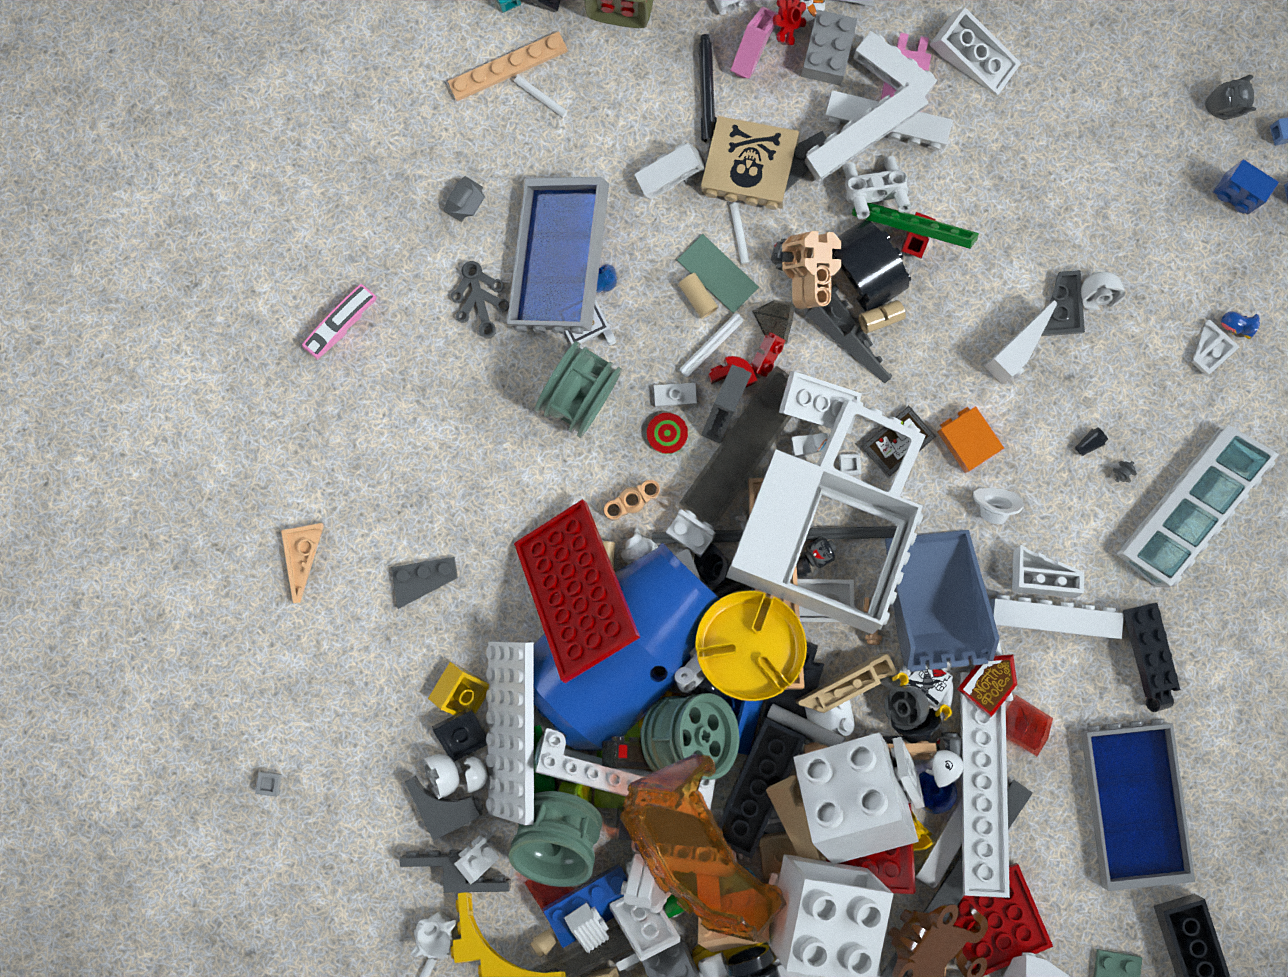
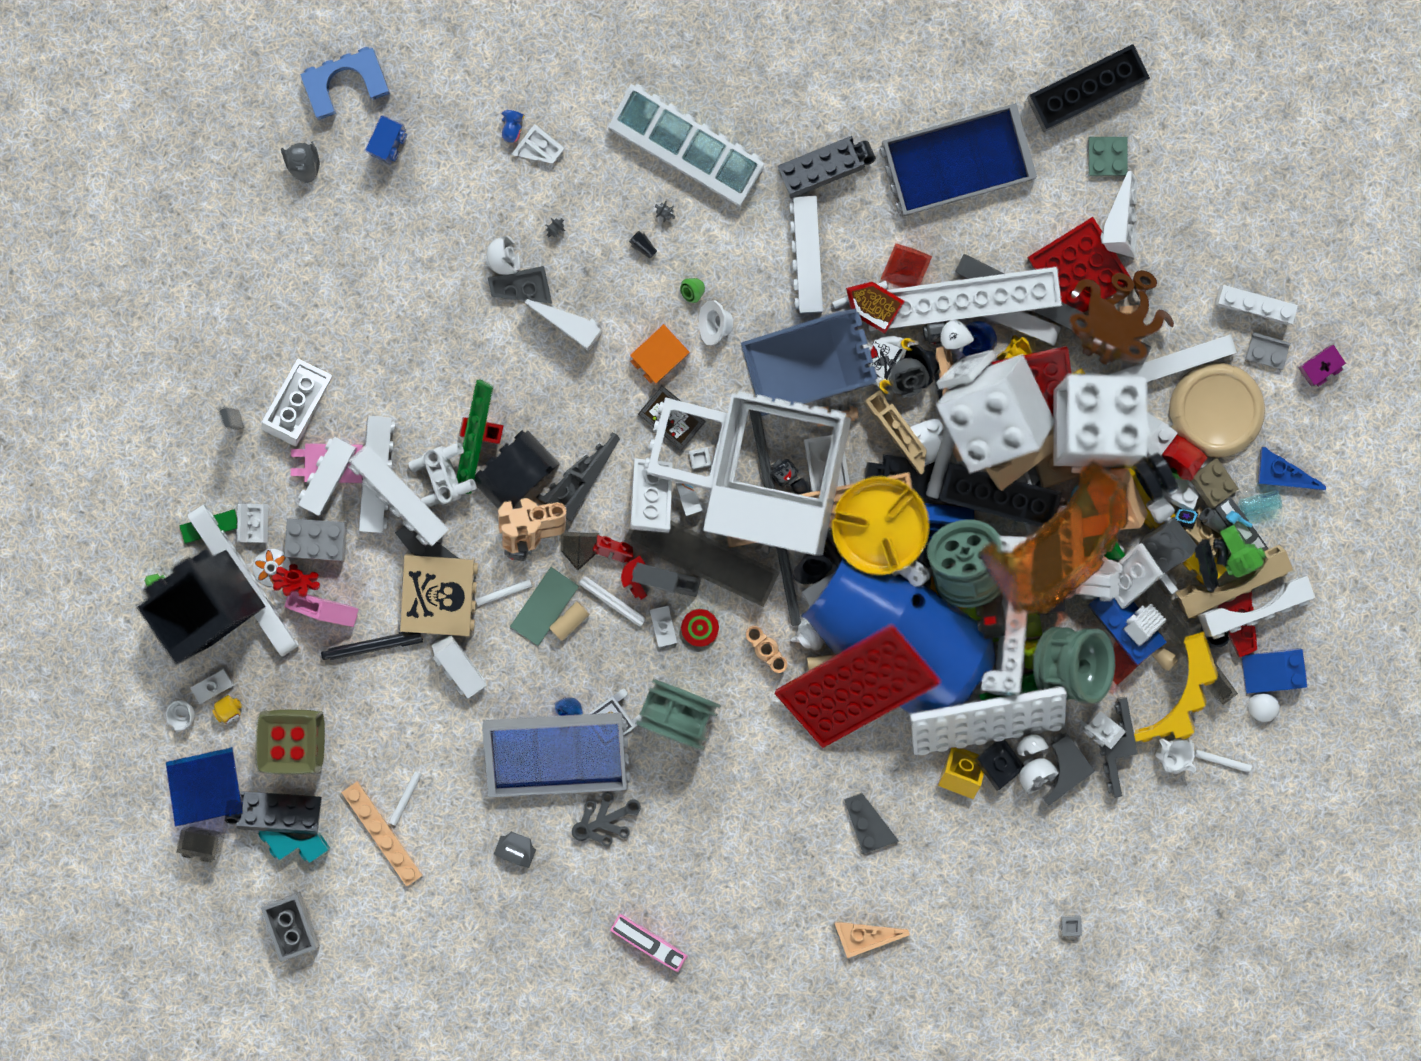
camera: 105 degrees left, 5 degrees up
white bracket [666,509,716,557] -> none
tan pin [858,300,906,334] -> none
white wedge [1012,545,1084,598] -> none
none -> dark grey wheel [545,218,566,237]
none -> bright green cone [680,278,705,303]

